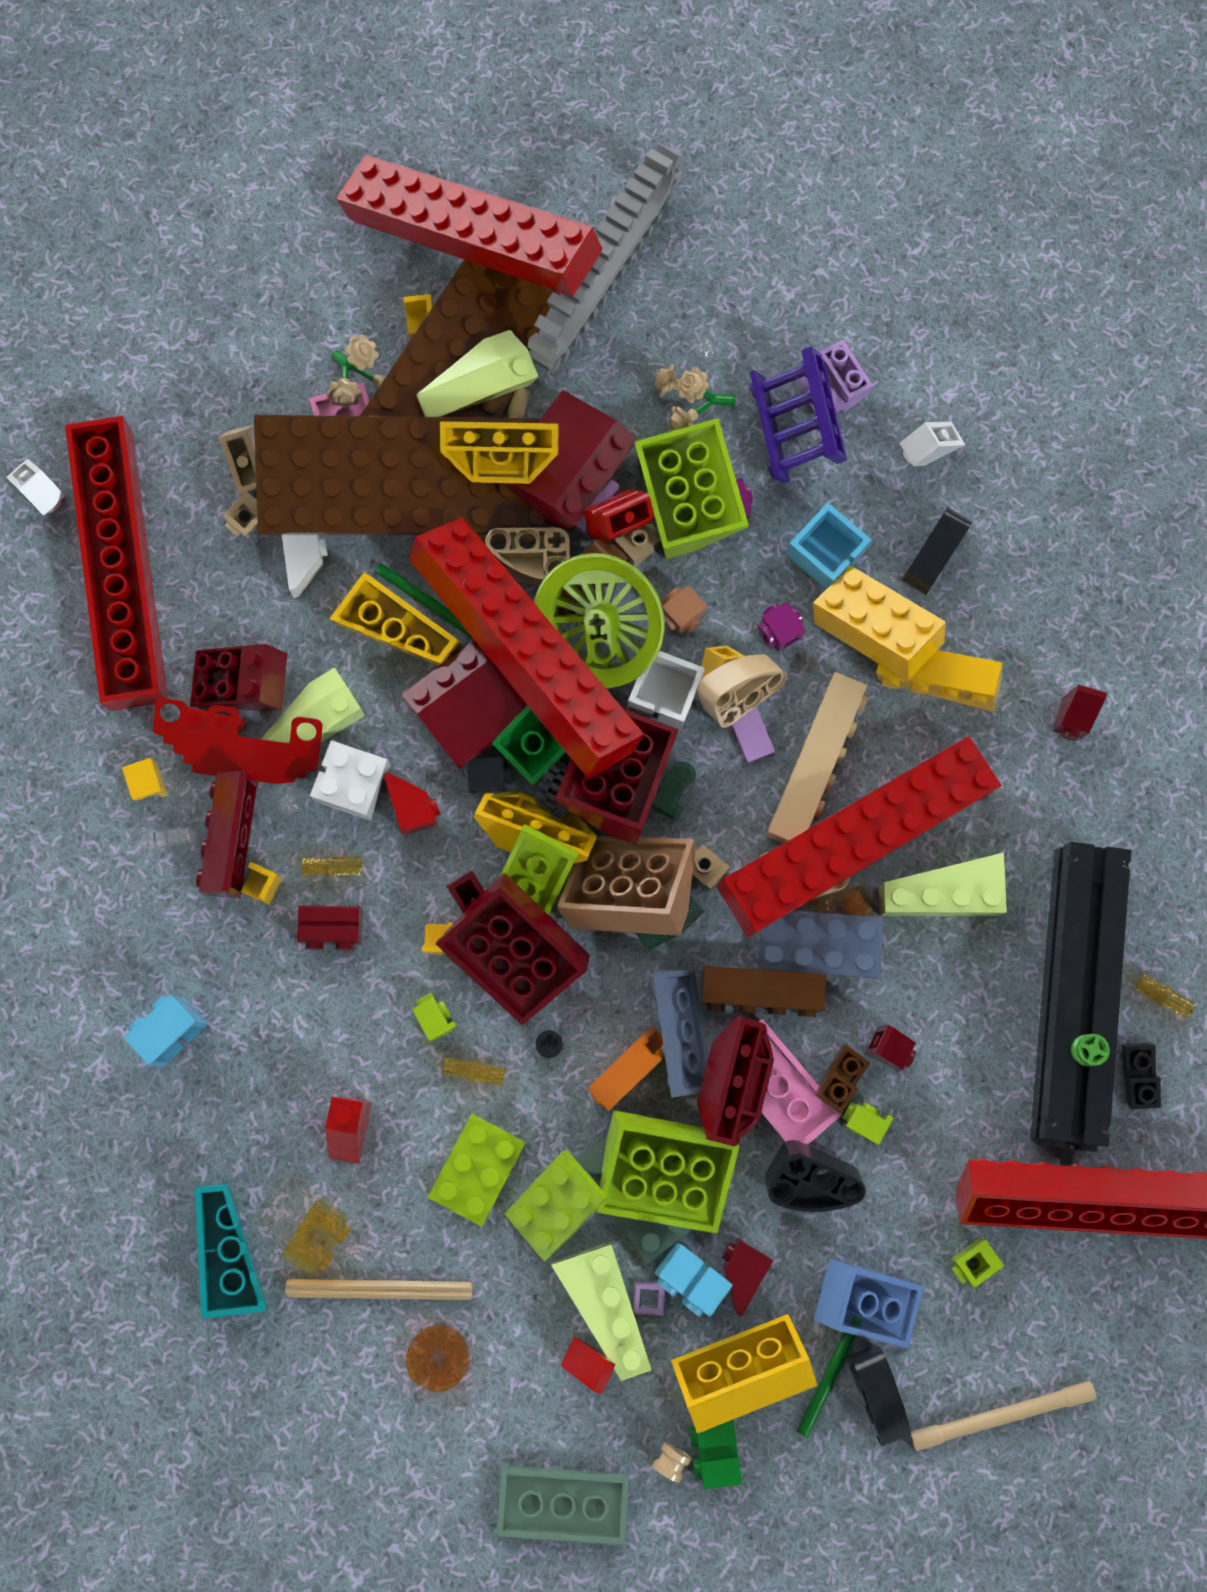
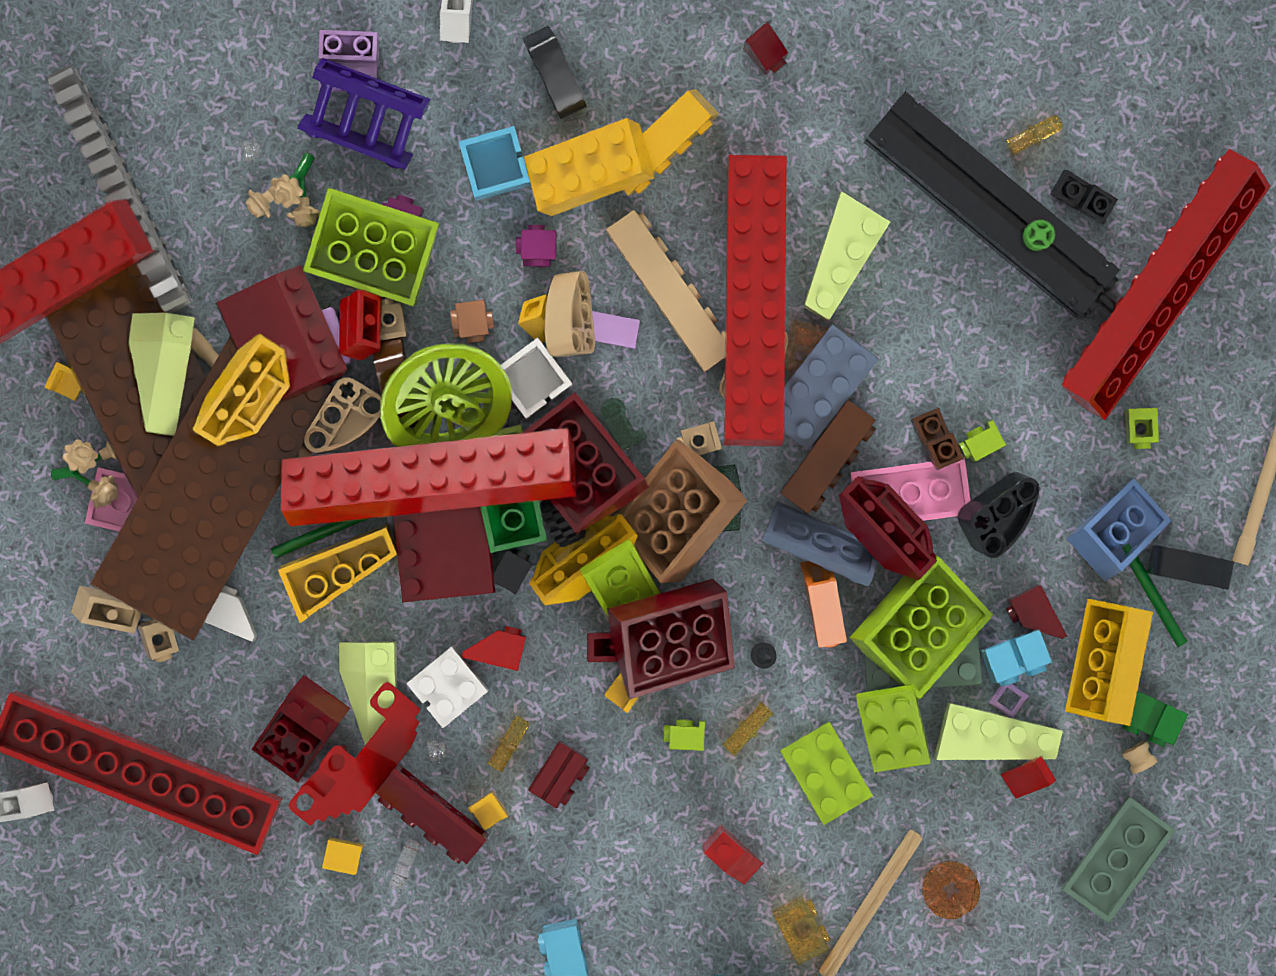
camera: 55 degrees left, 10 degrees up
dark red slope [865,1025,916,1071] -> none

